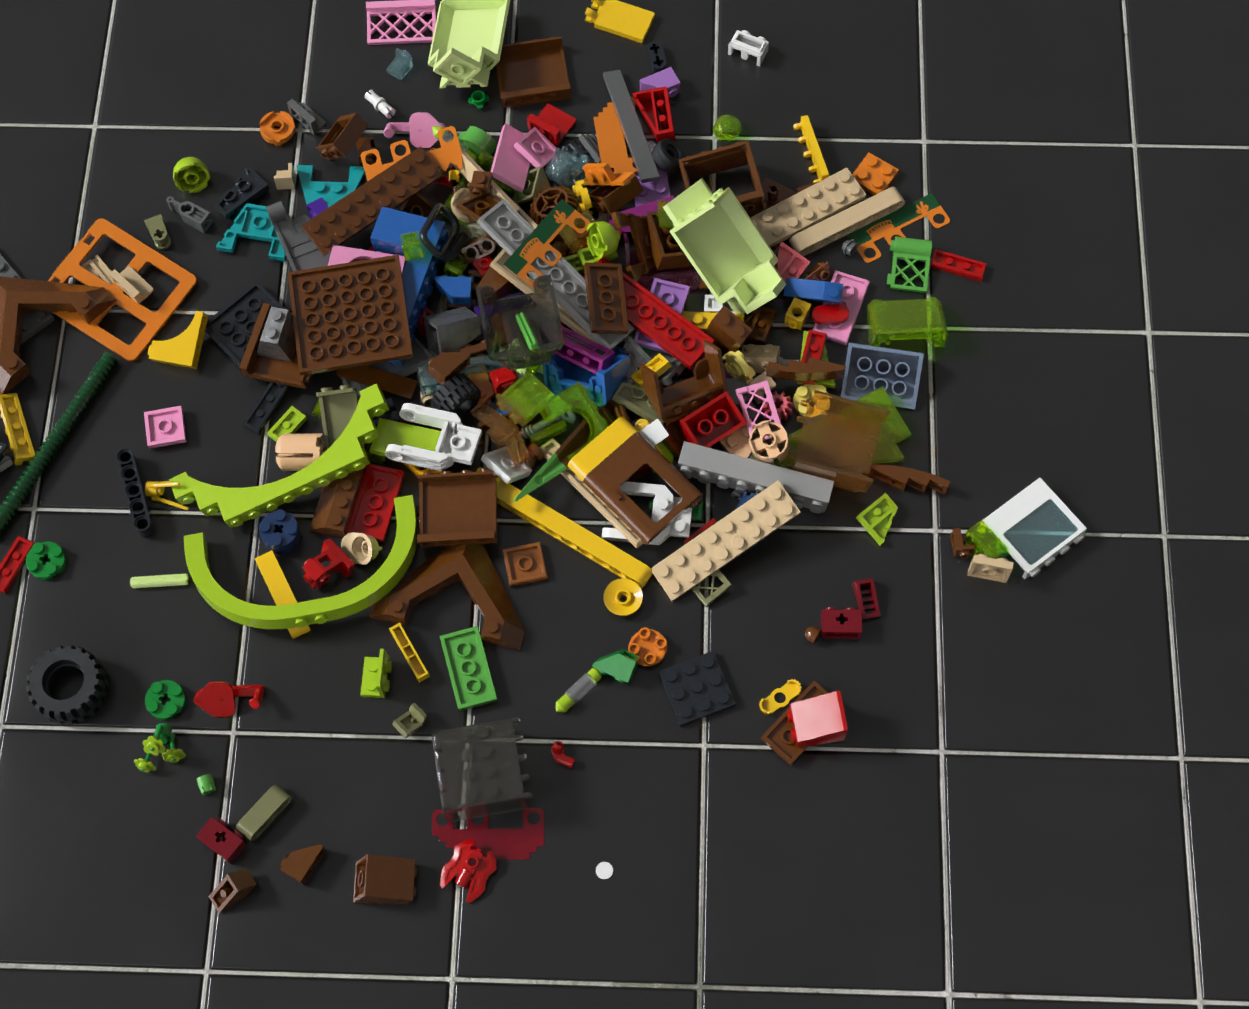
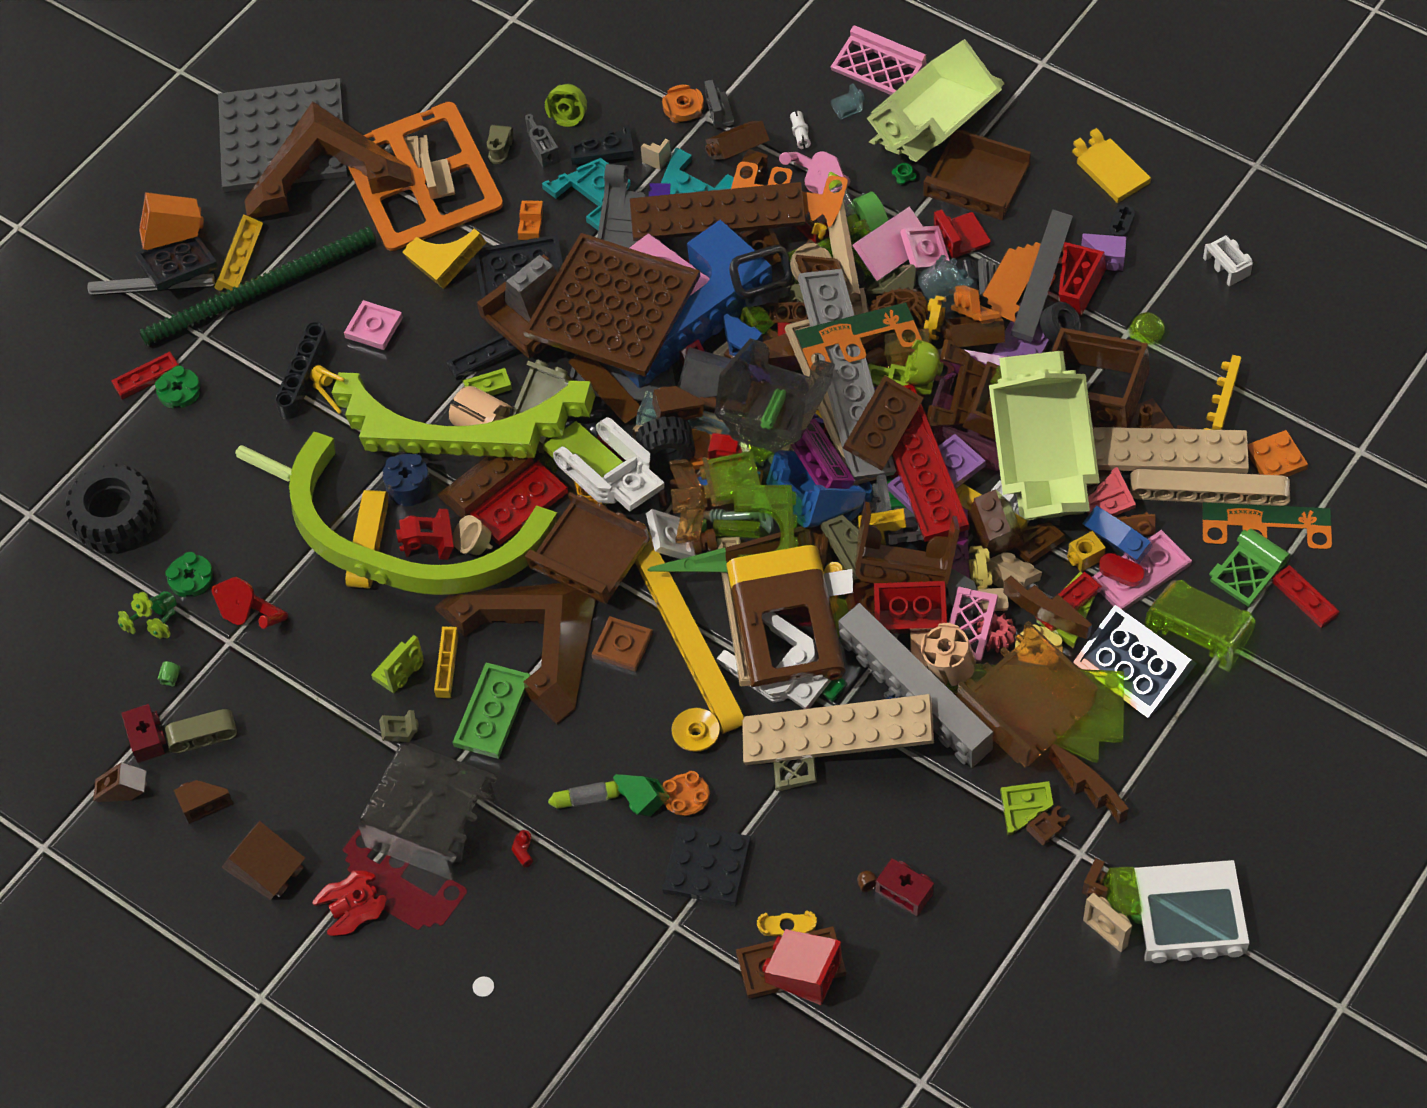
camera: 35 degrees right, 10 degrees down
clear neon green slope [400,231,424,261] -> none
reddish brown bracket [467,171,493,196] -> none
dark grey plate [842,239,858,257] -> none
dark red slope [852,578,881,620] -> none
none -> orange slope [518,201,543,240]
none -> reddish brown plate [1026,806,1070,846]

